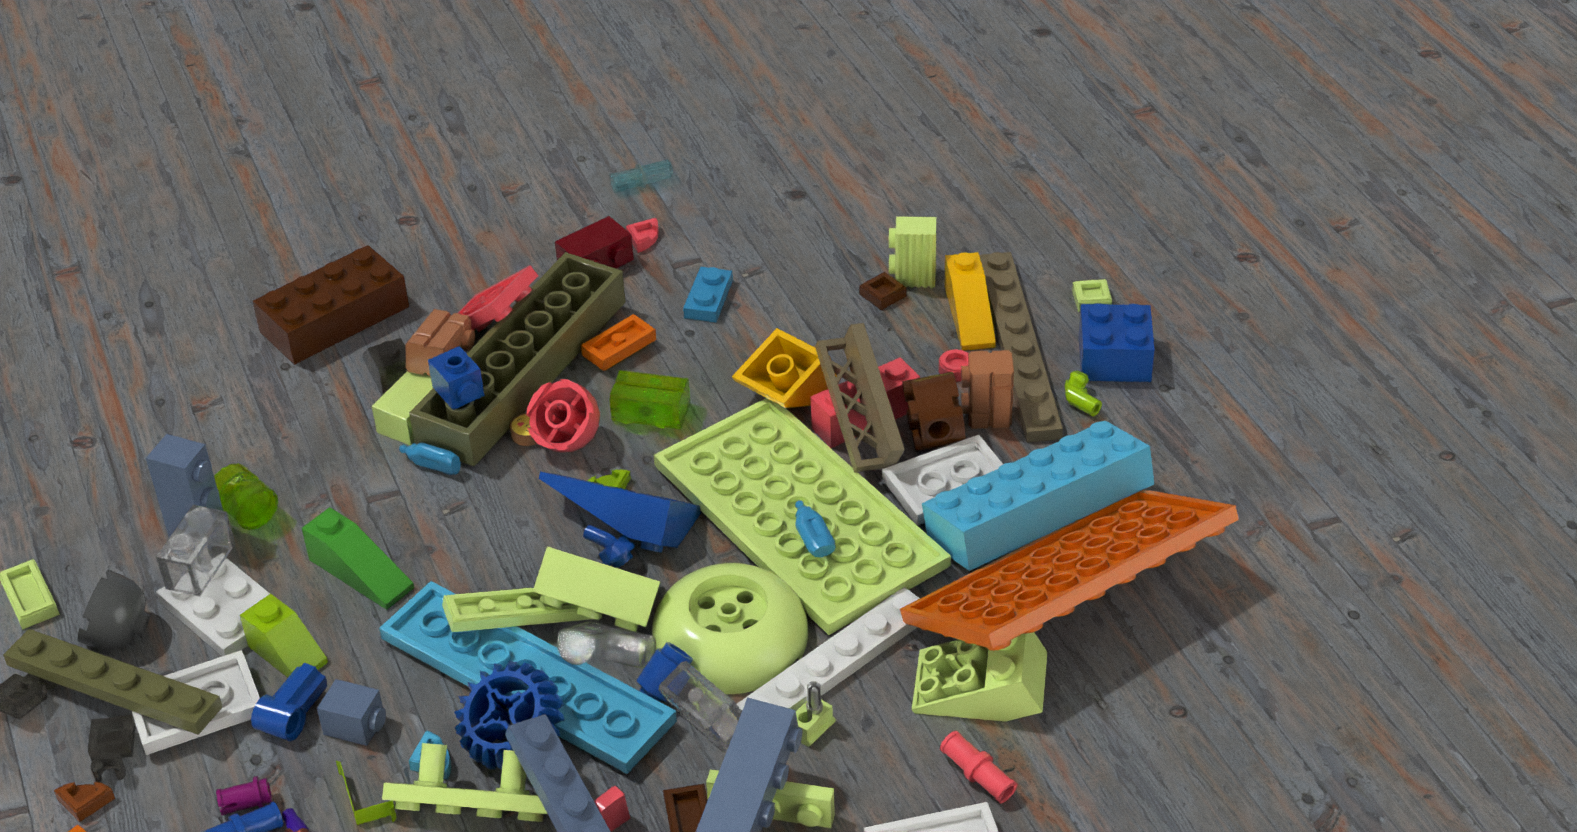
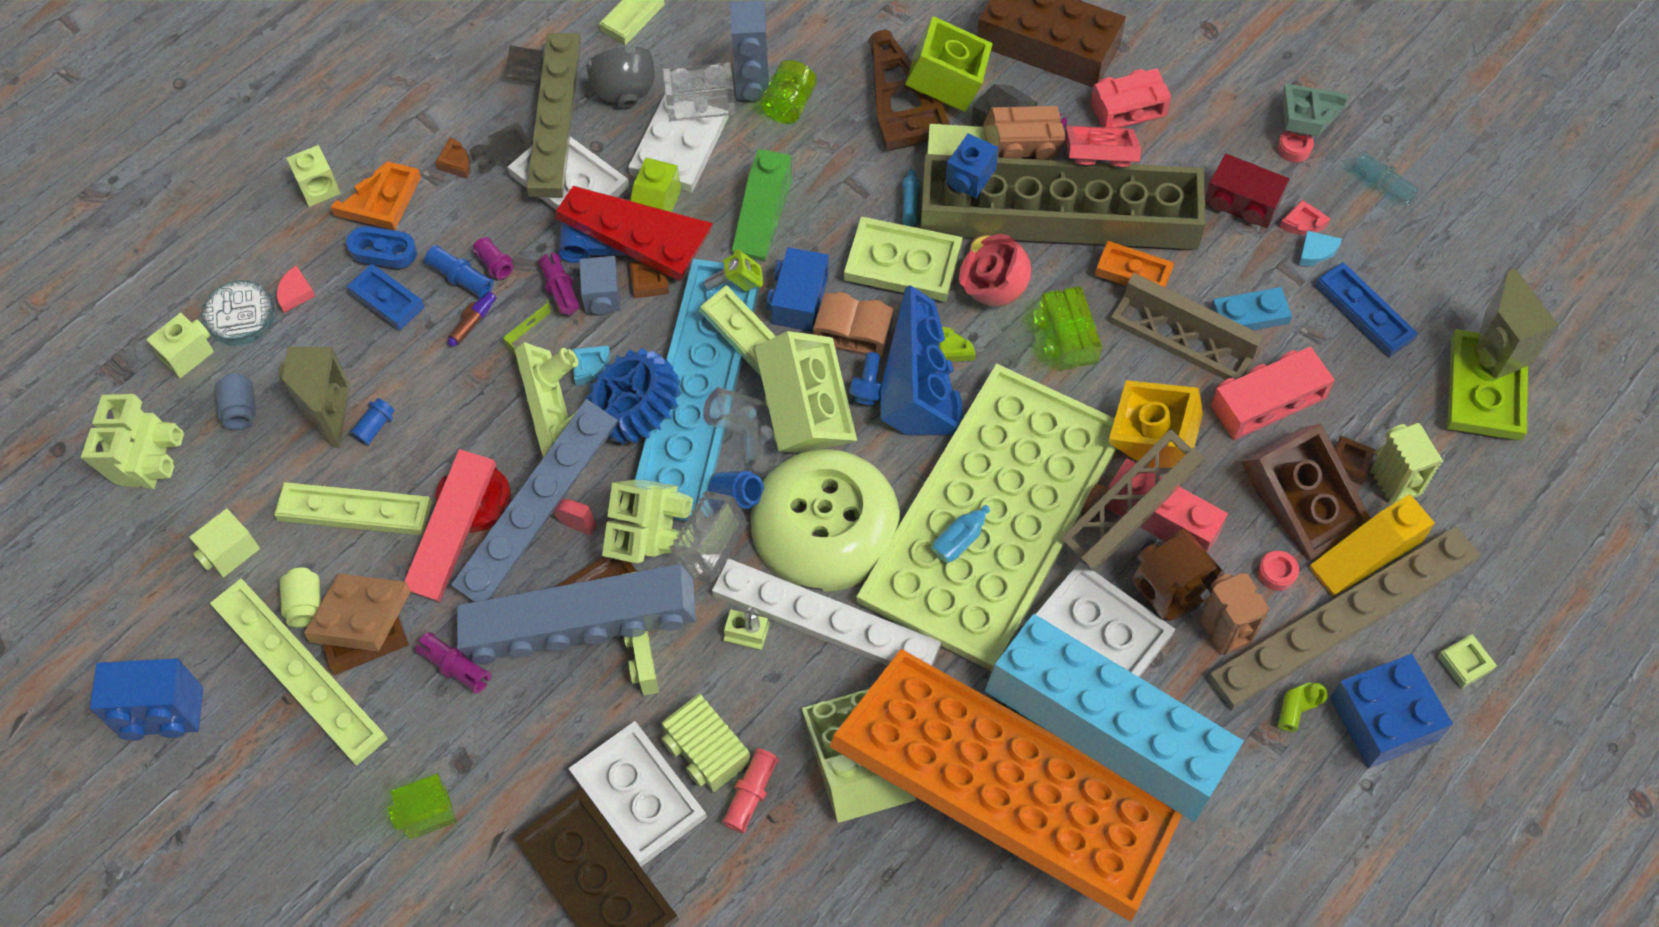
camera: 65 degrees right, 20 degrees up
none -> magenta axle [538,253,579,316]
none -> red wing [555,186,713,281]
none -> yellowish green hips [602,480,693,564]
none -> dark orange tile [630,261,669,298]
none -> yellowish green brick [661,693,751,792]
none -> lime piece [704,249,763,291]
none -> blue brick [766,247,829,332]
none -> nougat brick [813,292,893,358]
none -> yellowish green plate [844,216,963,302]
none -> reddish brown plate [868,30,950,151]
none -> lime brick [905,16,993,112]
none -> reddish brown tile [1081,483,1108,522]
none -> coral brick [1091,68,1171,128]
none -> dark tan fence [1110,273,1264,380]
none -> coral brick [1211,346,1335,440]
none -> reddish brown slope [1241,424,1371,560]
none -> coral tile [1277,131,1314,163]
none -> sand green wing [1281,83,1349,136]
none -> medium azure tile [1299,231,1342,266]
none -> blue tile [1315,262,1418,358]
none -> lime plate [1447,329,1528,441]
none -> olive slope [1476,268,1558,379]

